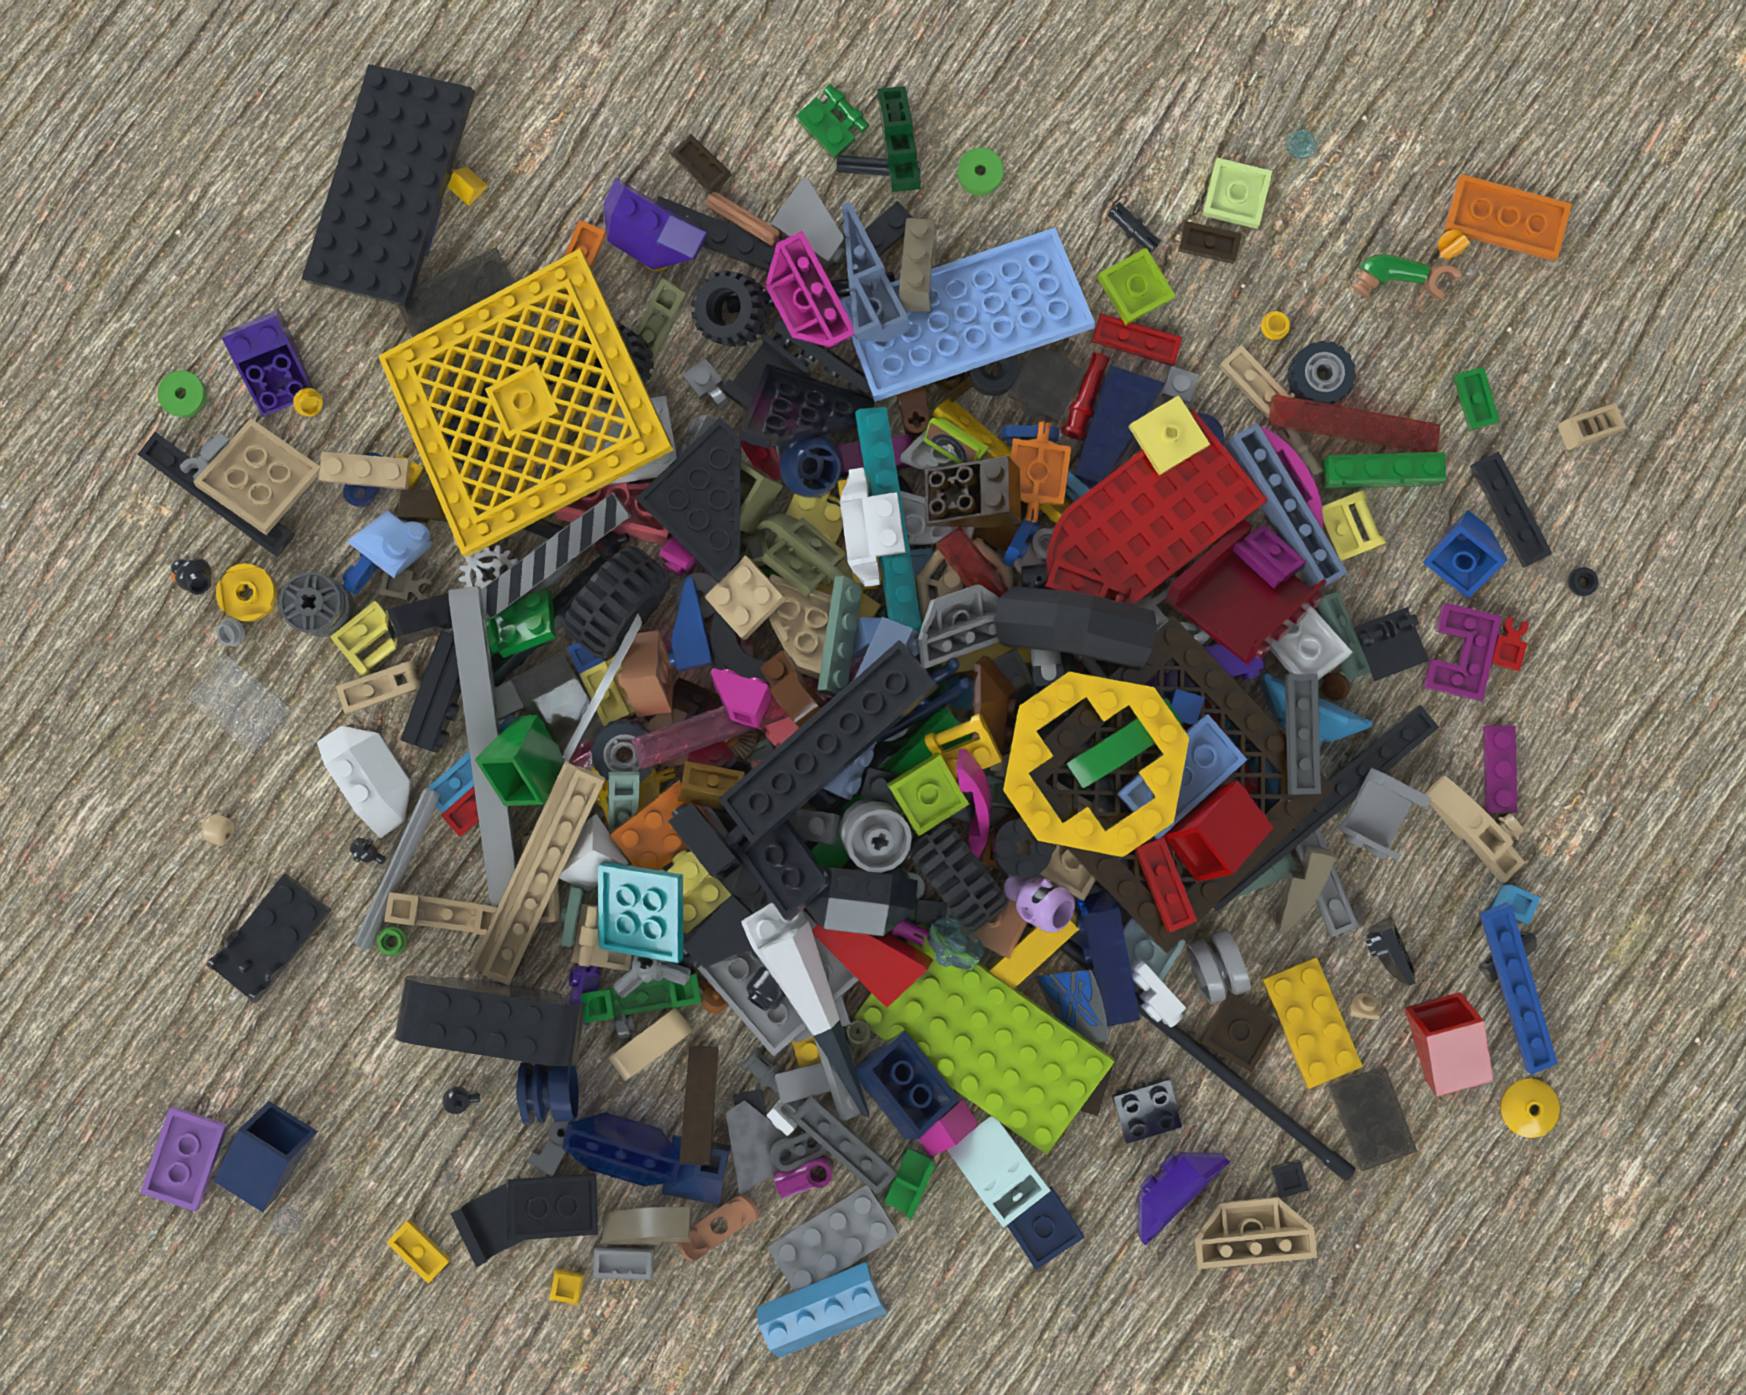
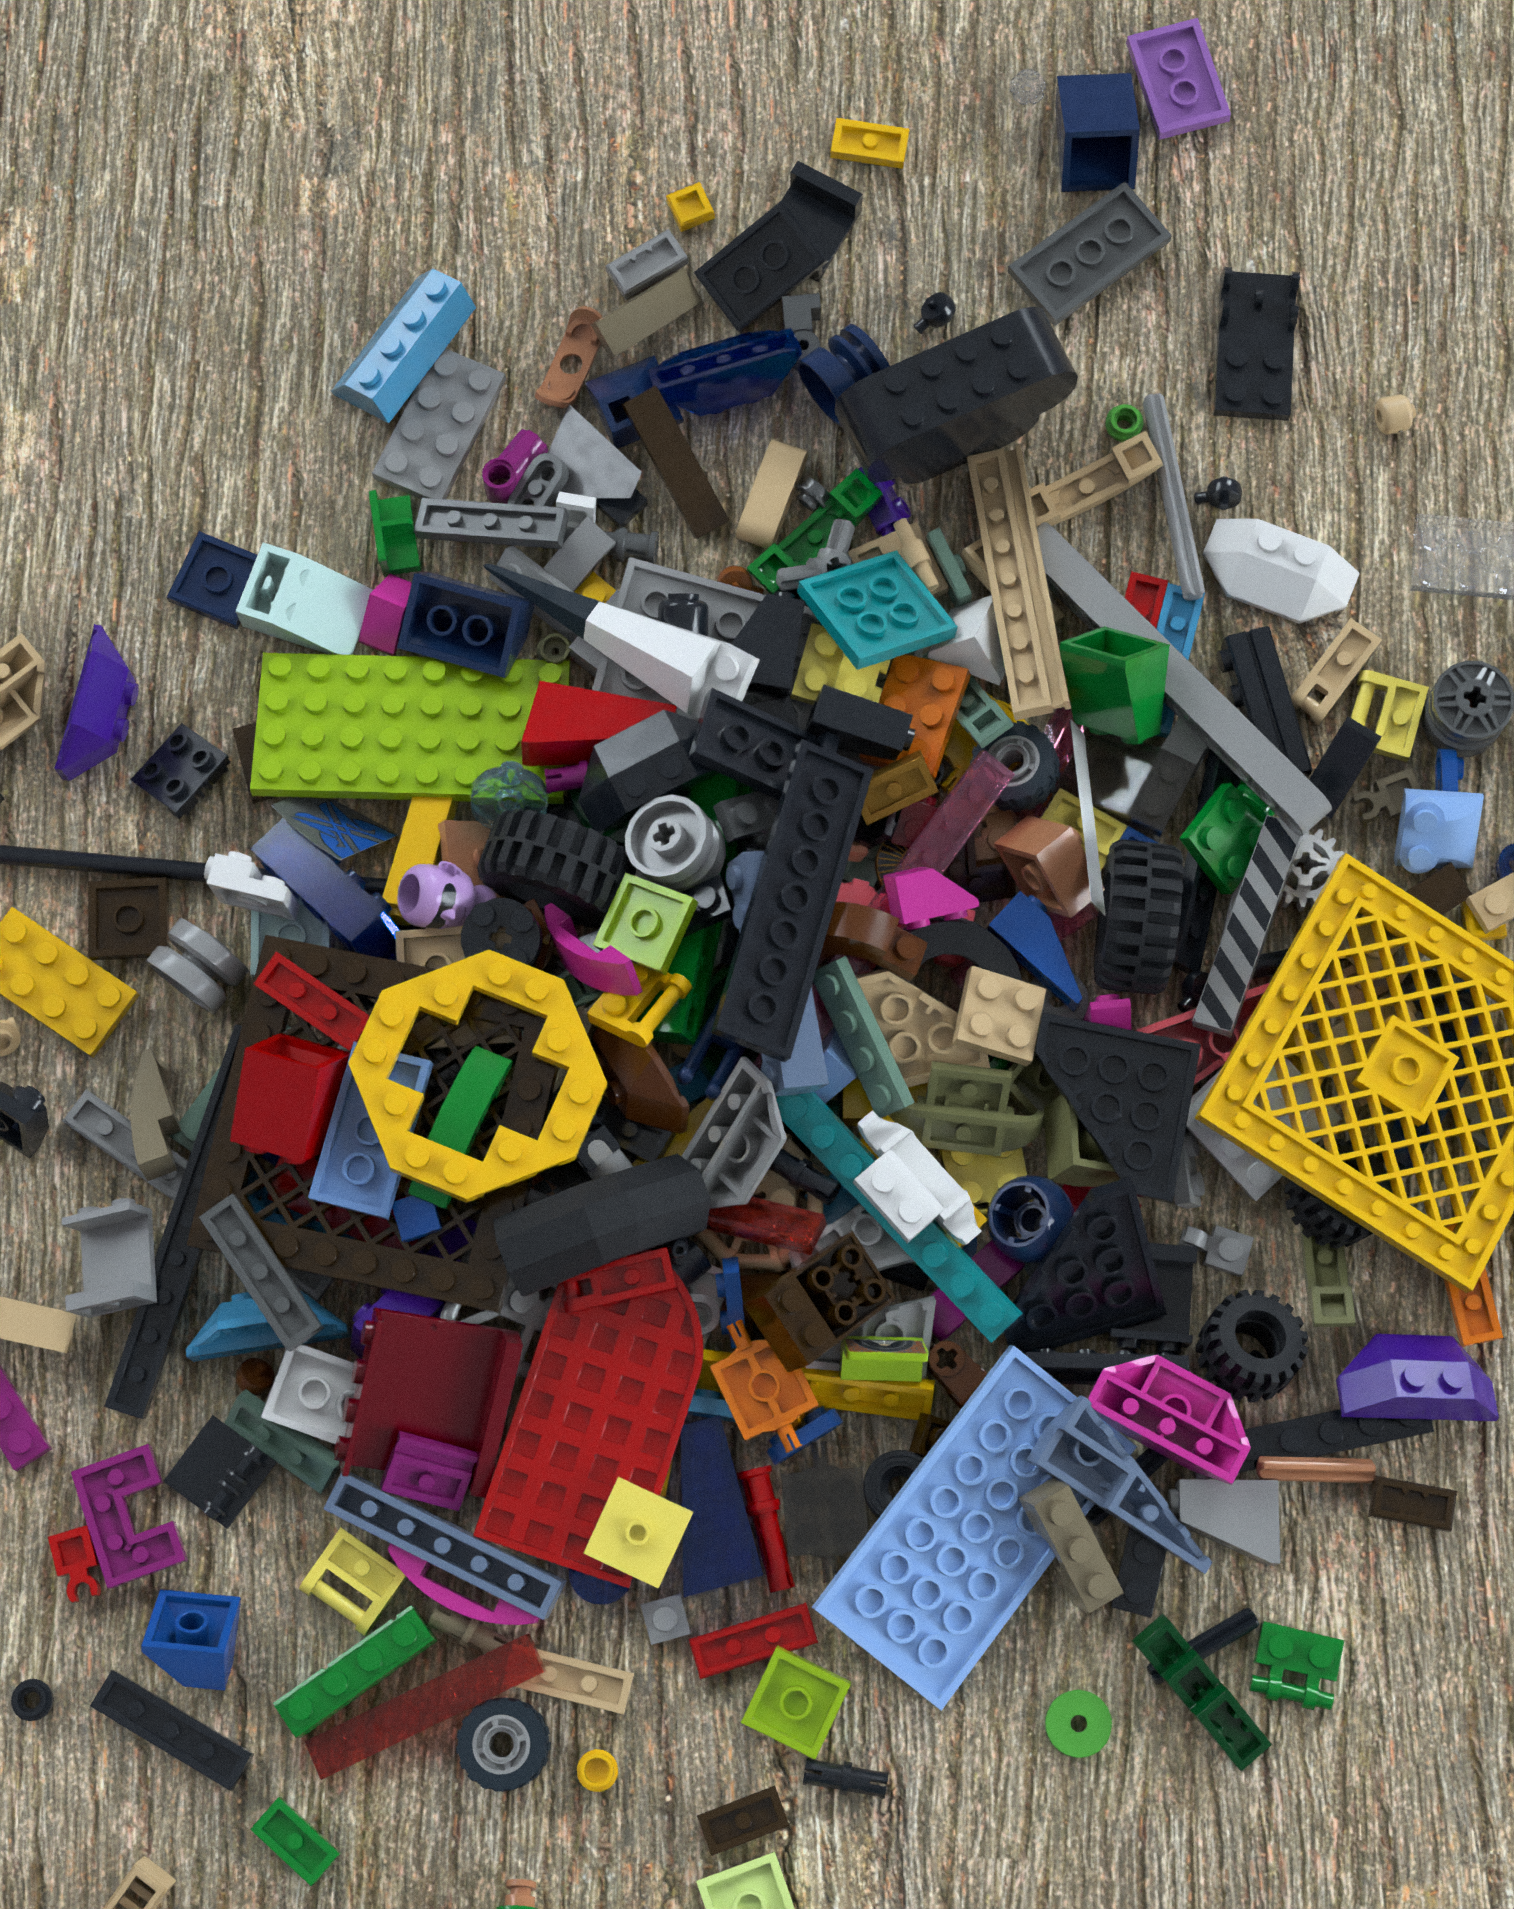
camera: 145 degrees right, 10 degrees down
none -> black pin [769,1148,841,1206]
none -> dark grey plate [1008,181,1172,327]

